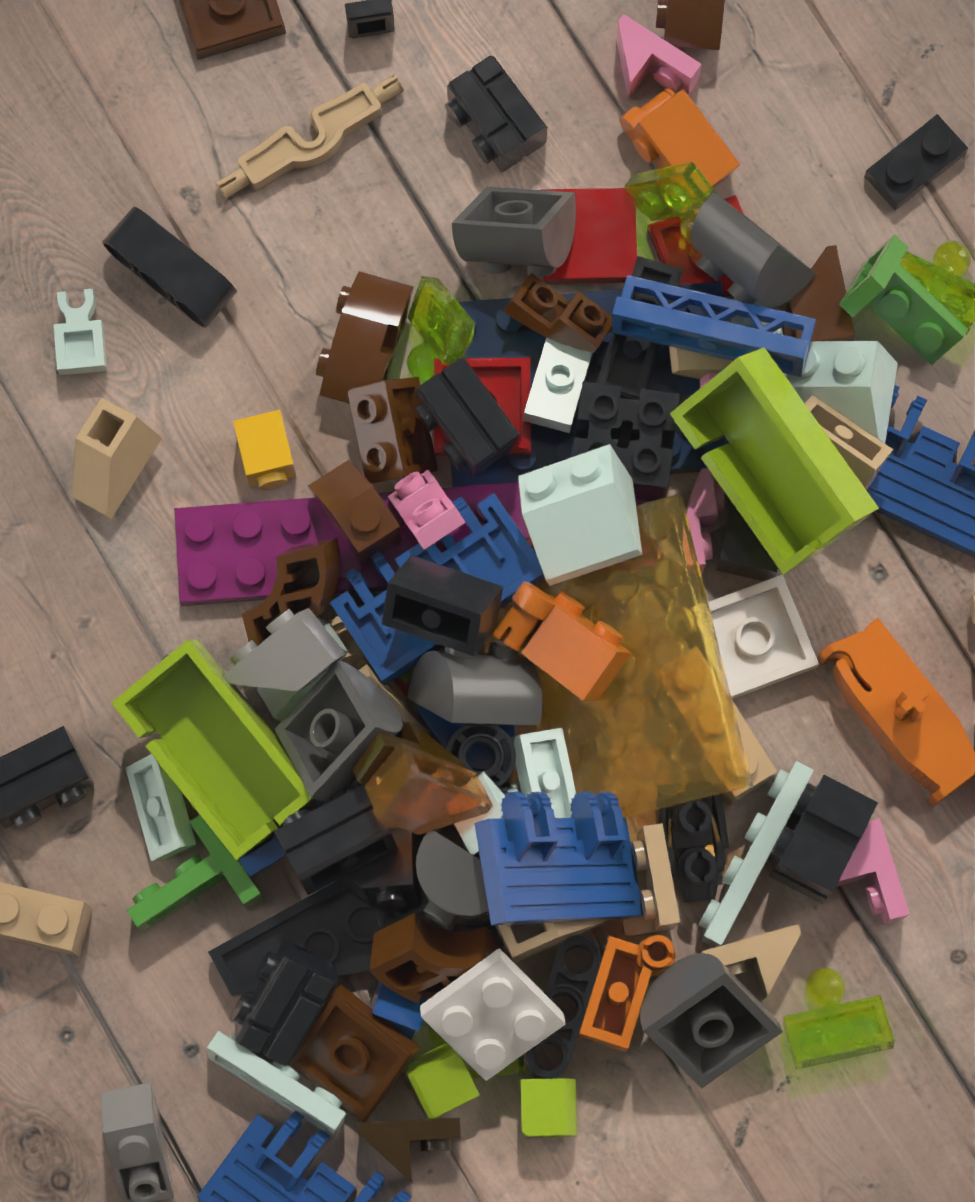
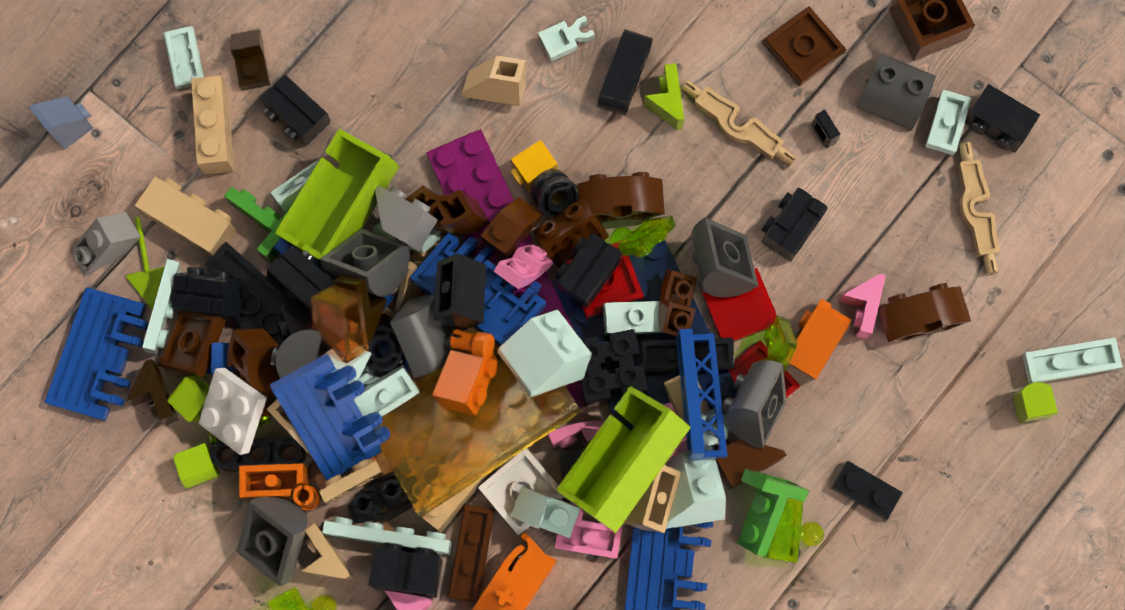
camera: 70 degrees right, 0 degrees up
none -> lime piece [125,216,165,310]
none -> tan brick [135,176,236,257]
none -> reddish brown tile [447,504,496,603]
none -> light aqua slope [511,486,580,538]
none -> black wheel [530,169,579,218]
none -> bright pink plate [555,503,622,559]
none -> lime slope [643,63,684,130]

